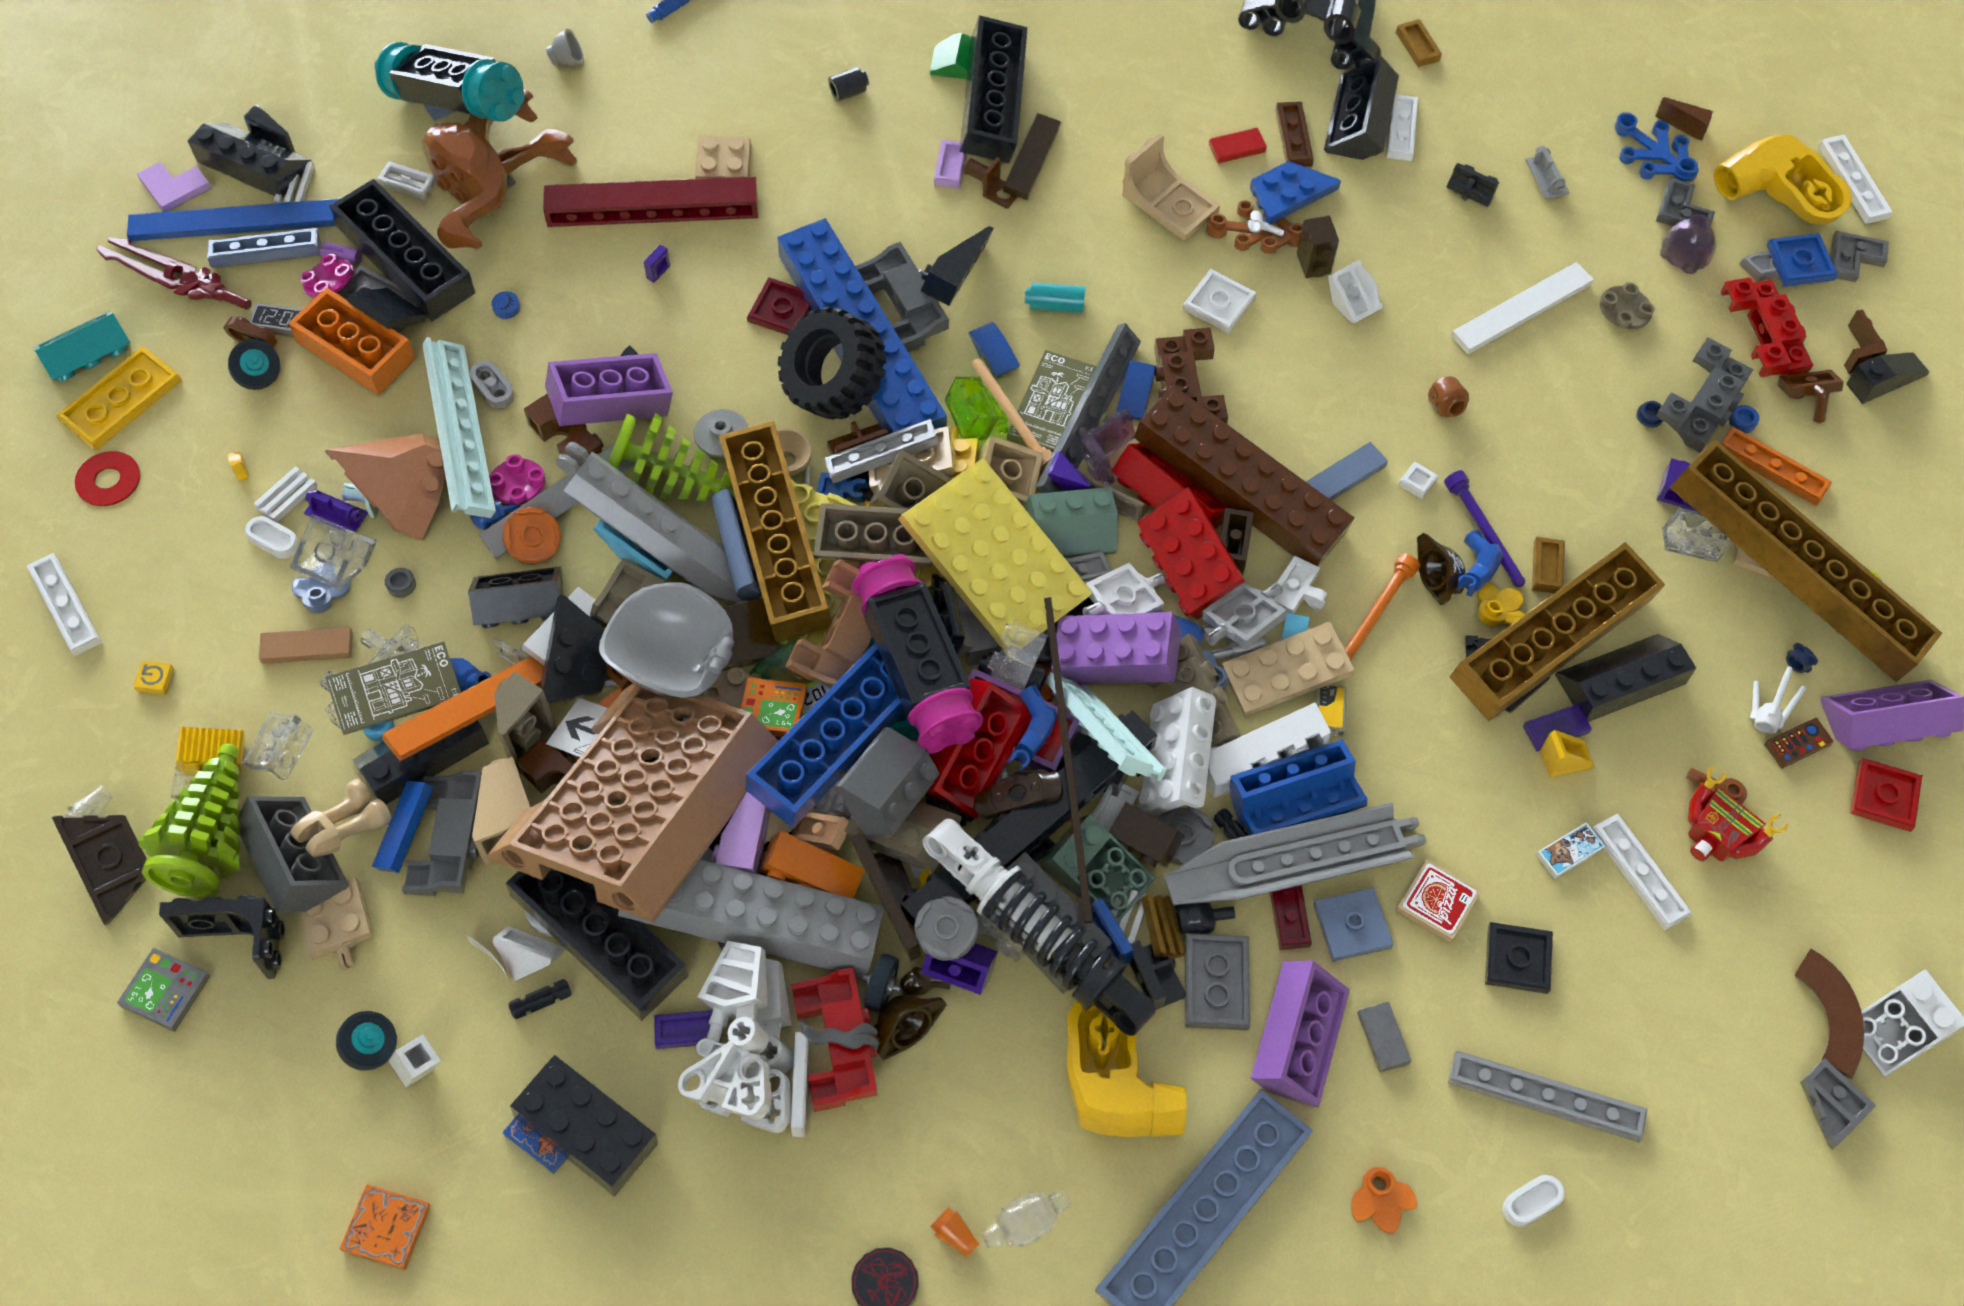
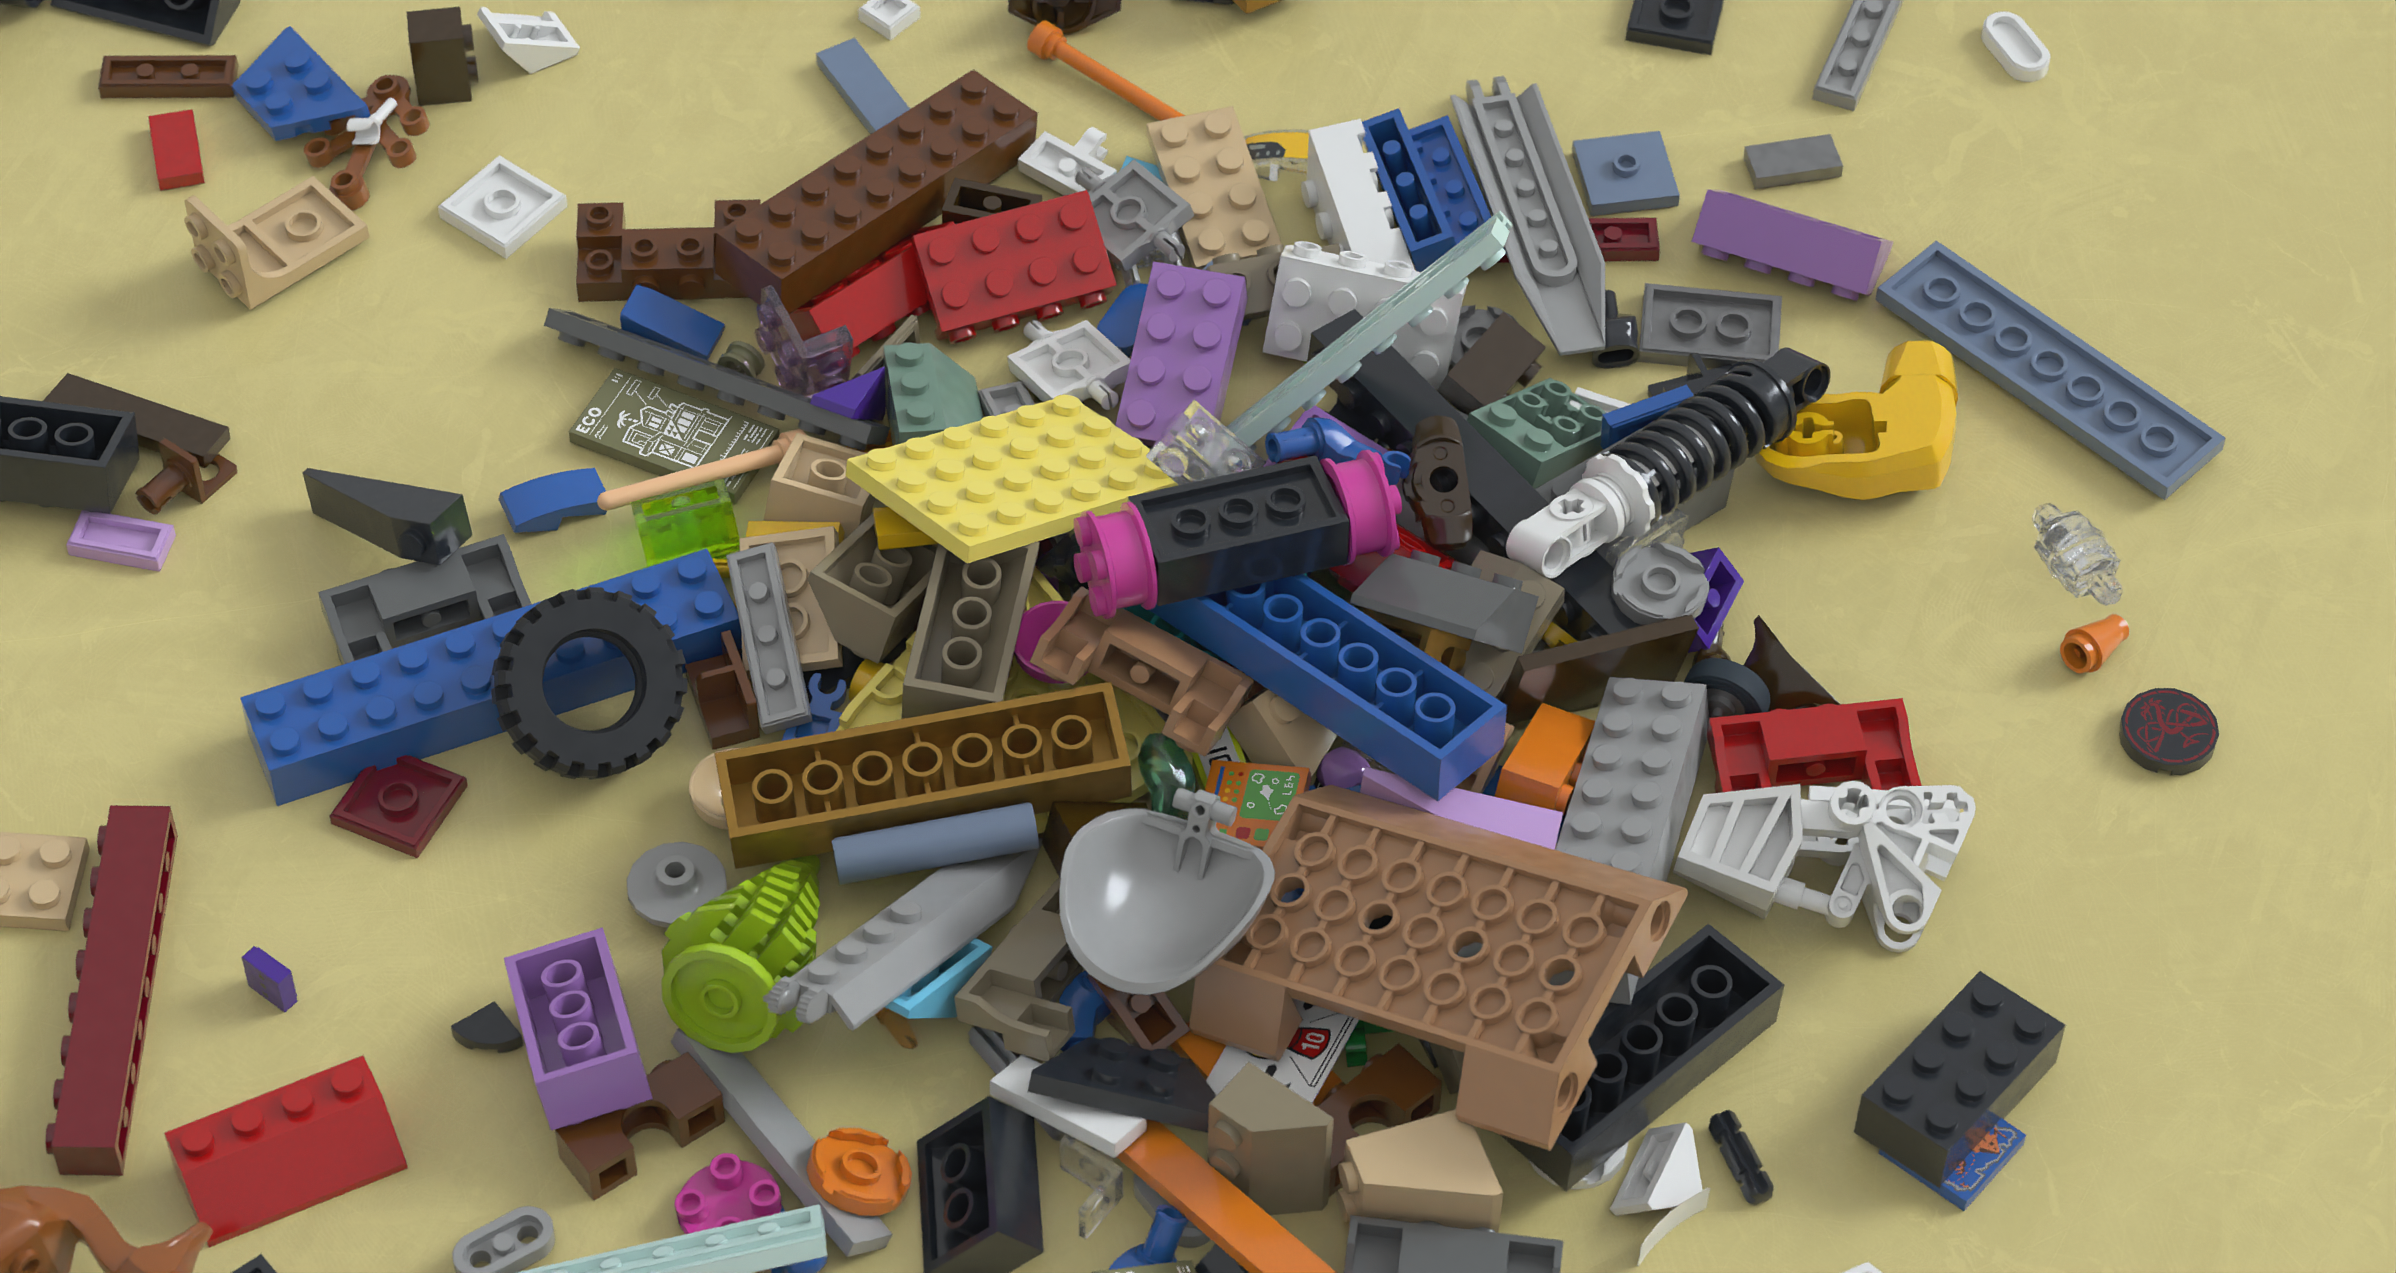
camera: 85 degrees left, 10 degrees down
blue tile [491,291,520,319] -> none
dark purple tile [654,1010,721,1049] -> none
dark grey hair [797,1020,879,1049] -> none
teal brick [1025,282,1085,313] -> none
dark brown piece [1044,597,1093,924] -> none
pearl gold tile [1141,894,1186,958] -> none
black axle [1213,808,1249,840] -> none
orange plate [1351,1167,1417,1234] -> none
tile [1396,859,1481,943] -> none
none -> red slope [164,1055,408,1247]

